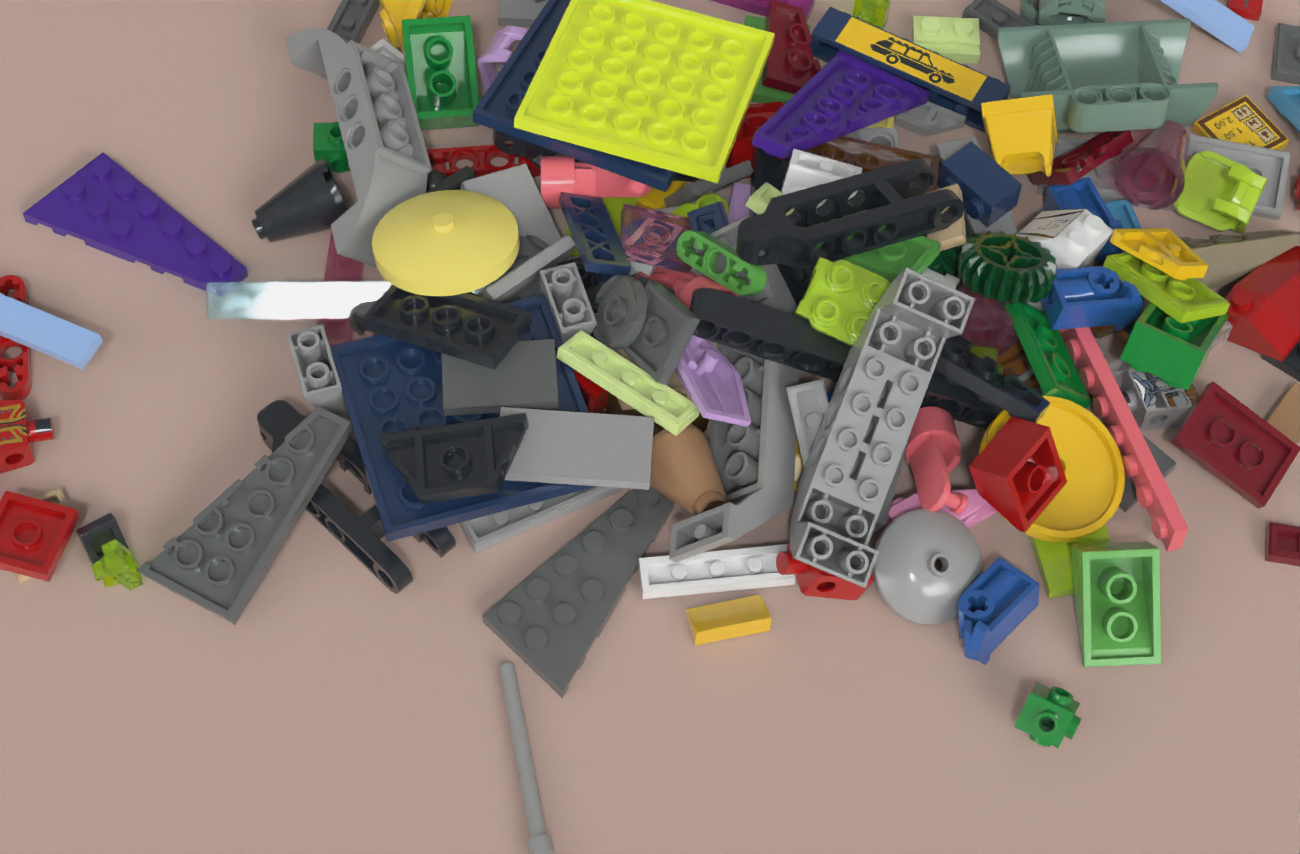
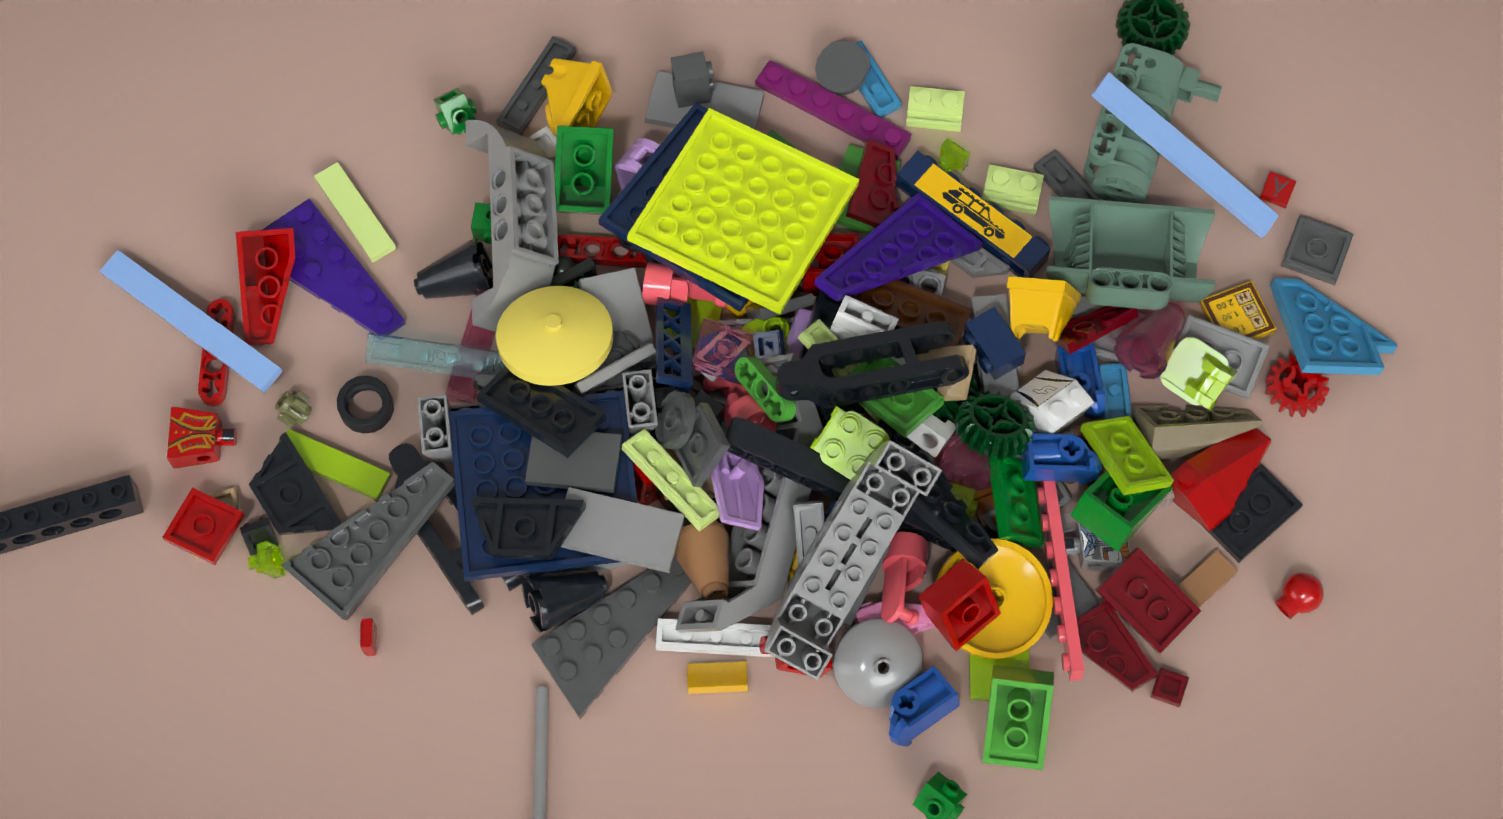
camera: 15 degrees right, 10 degrees up
yellow wing [1110,228,1209,280] -> none
none -> red wedge [235,228,295,345]
none -> black wing [249,432,342,535]
none -> olive gear [275,390,312,426]
none -> lime tile [286,428,392,501]
none -> yellowish green tile [314,162,396,263]
none -> black tyre [337,375,394,434]
none -> red tile [360,618,377,656]
none -> green brick [433,88,477,135]
none -> black cone [522,570,608,633]
none -> dark red wing [1077,601,1158,692]

